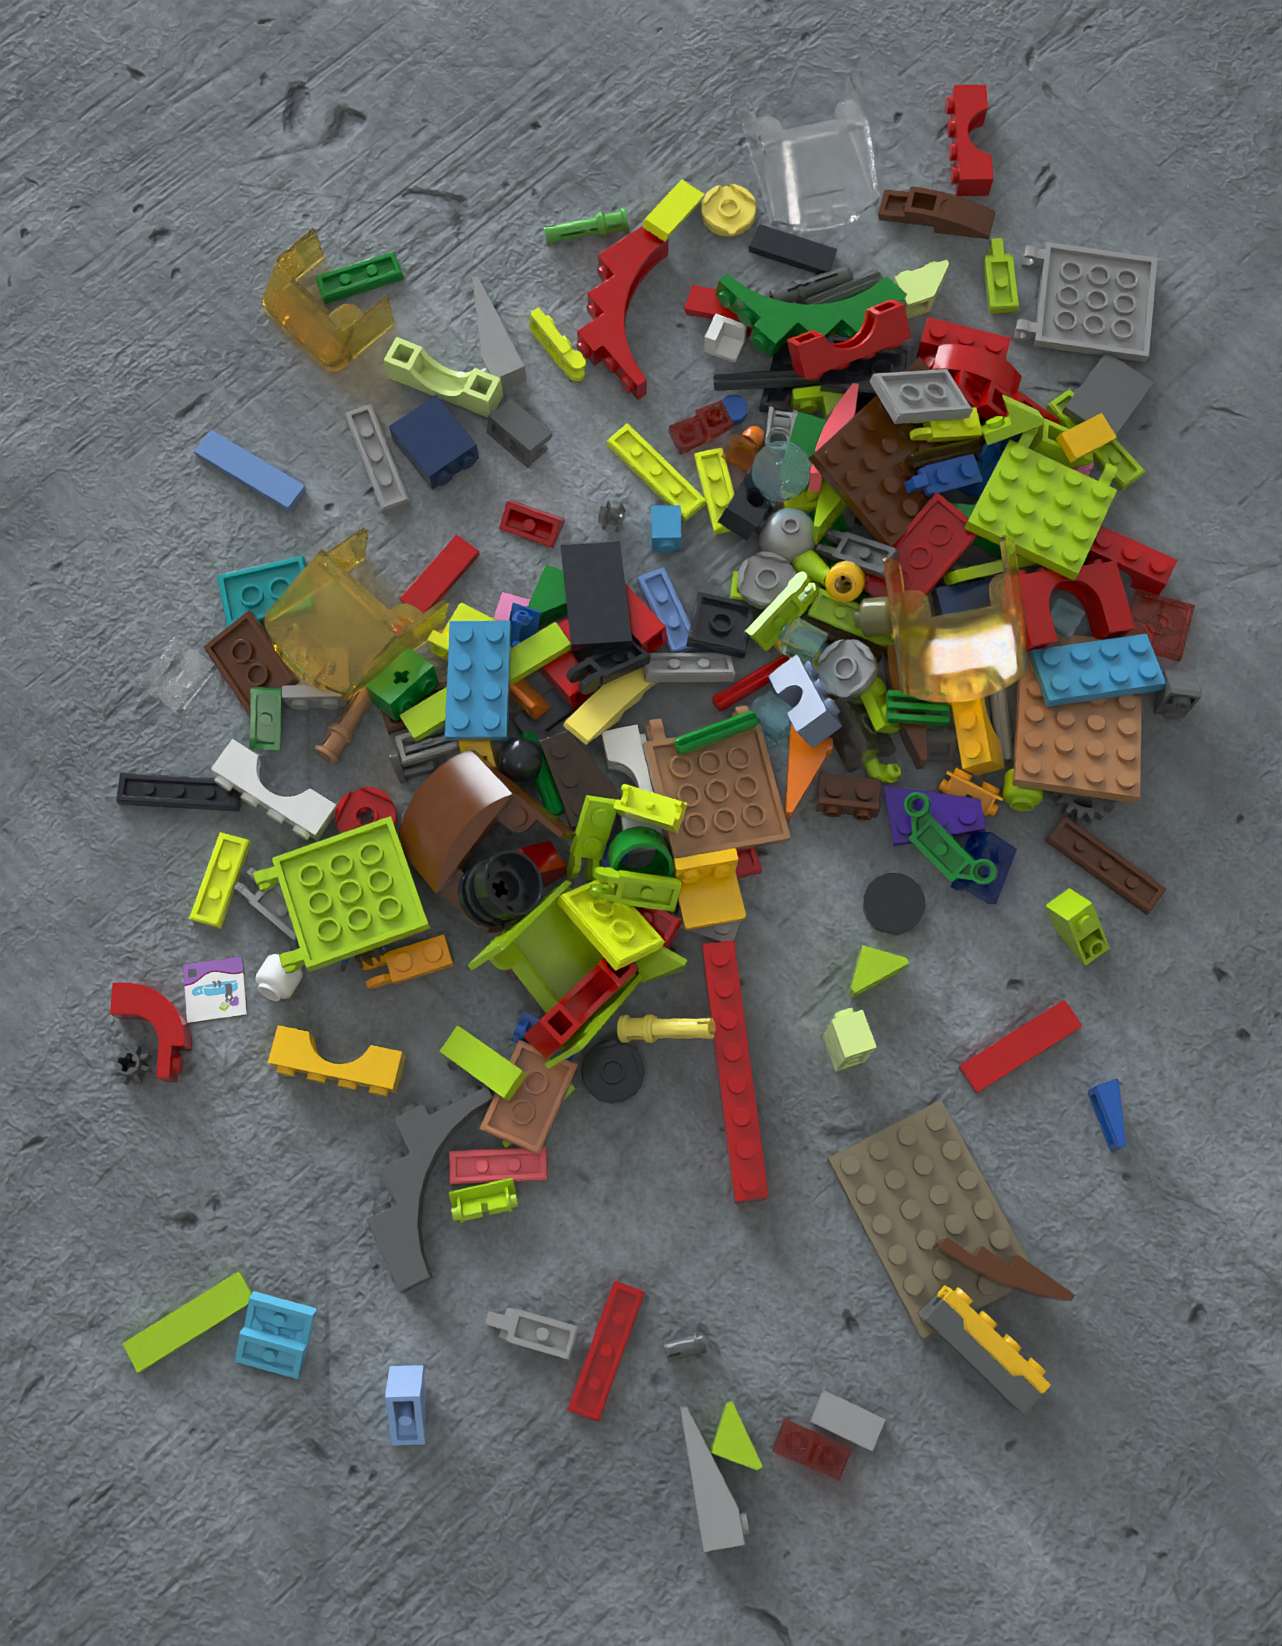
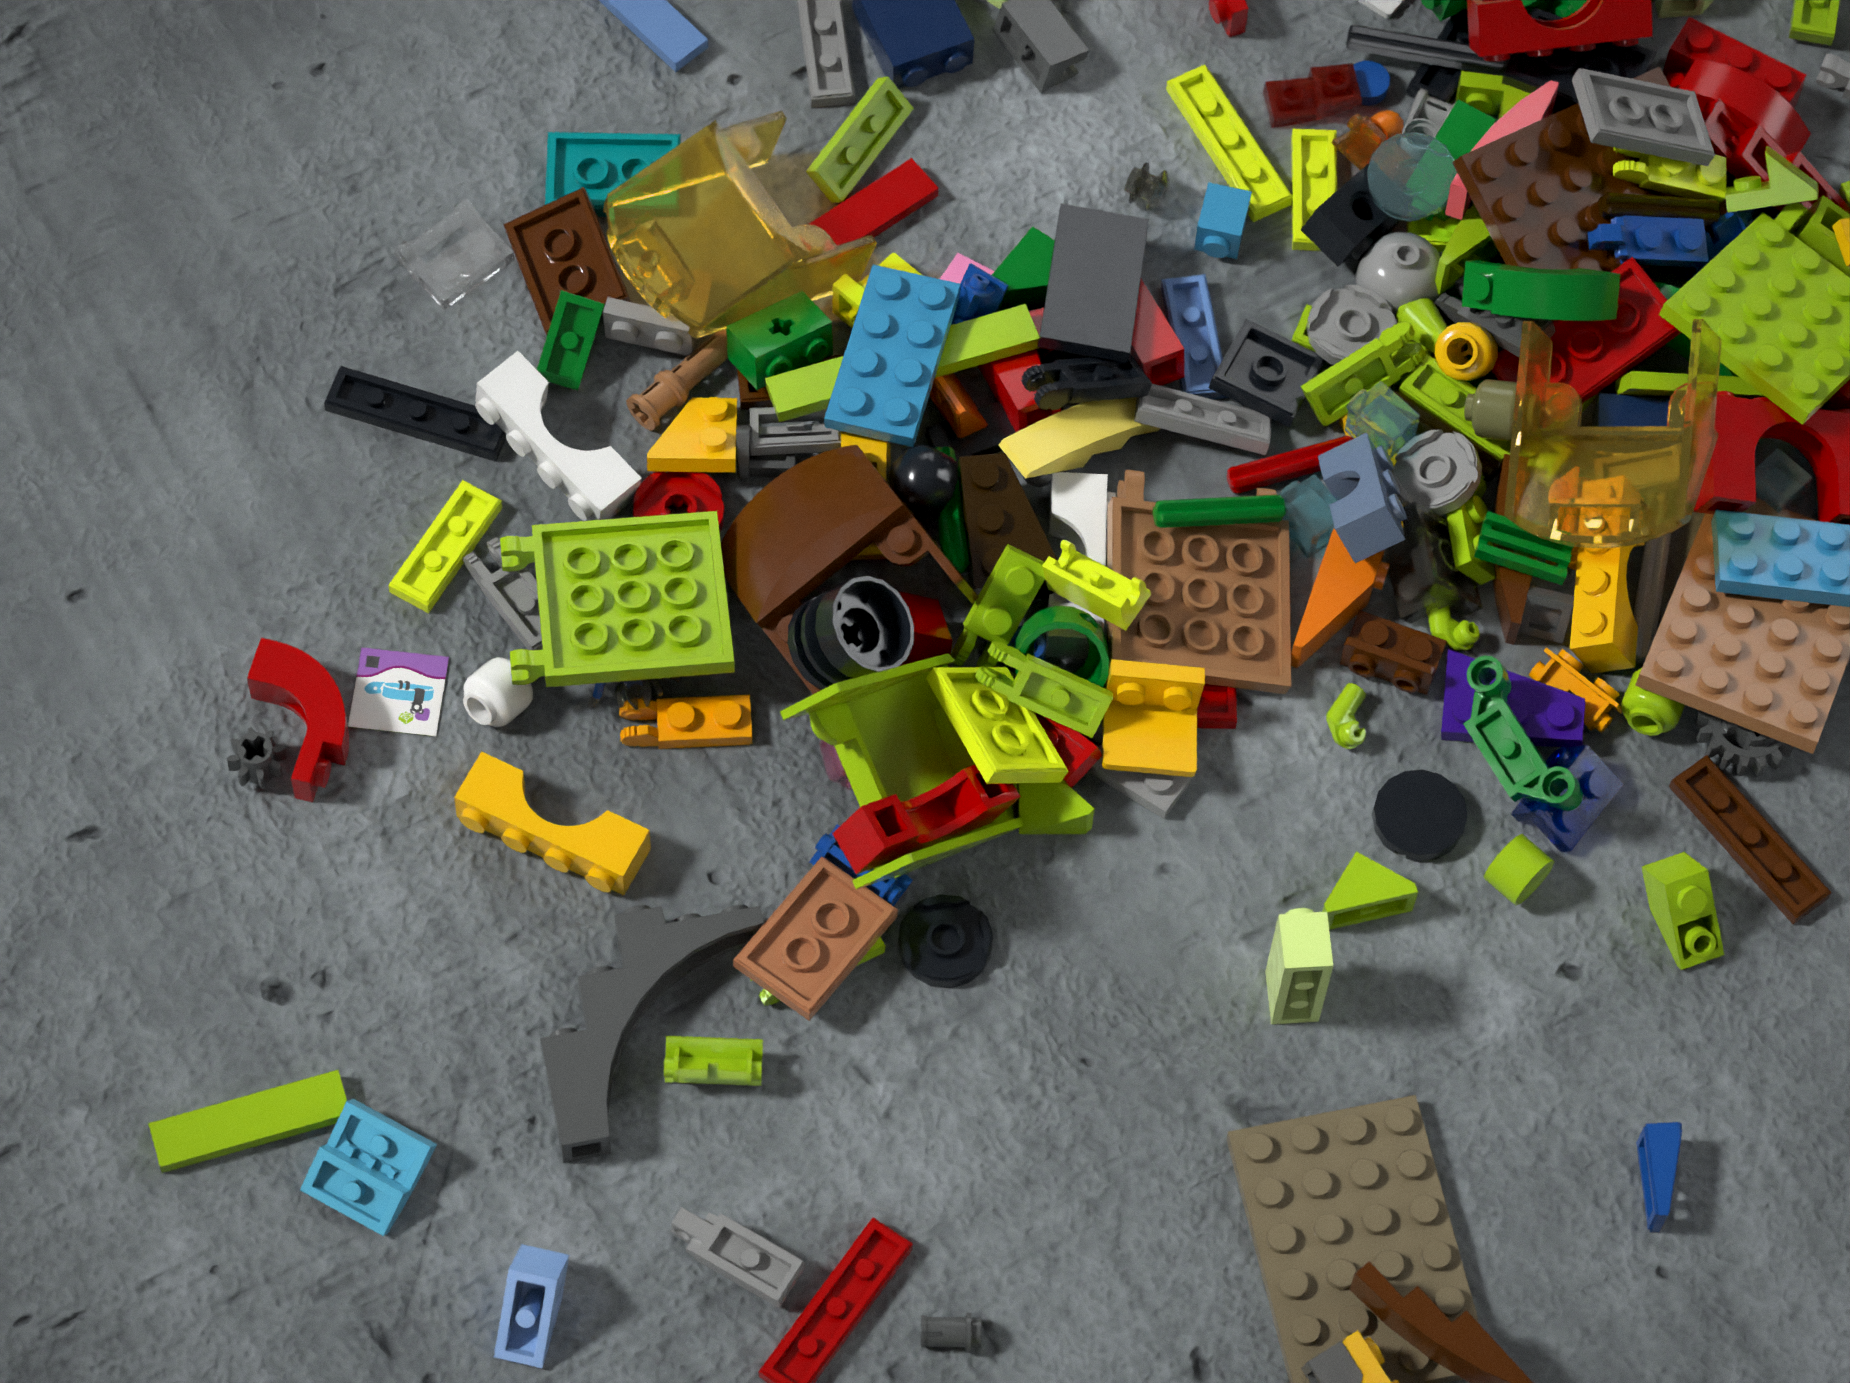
camera: 10 degrees right, 10 degrees down
lime tile [439,1025,527,1101] -> none
coral tile [449,1147,548,1185] -> none
red slope [499,500,565,548] -> none
light yellow pin [617,1014,716,1043] -> none
red brick [701,940,768,1204] -> none
red tile [958,999,1082,1094] -> none
none -> yellow wing [647,397,737,473]
none -> lime plate [806,77,914,203]
none -> lime arm [1326,683,1366,749]
none -> green arch [1462,260,1620,321]
none -> lime piece [1484,834,1555,906]

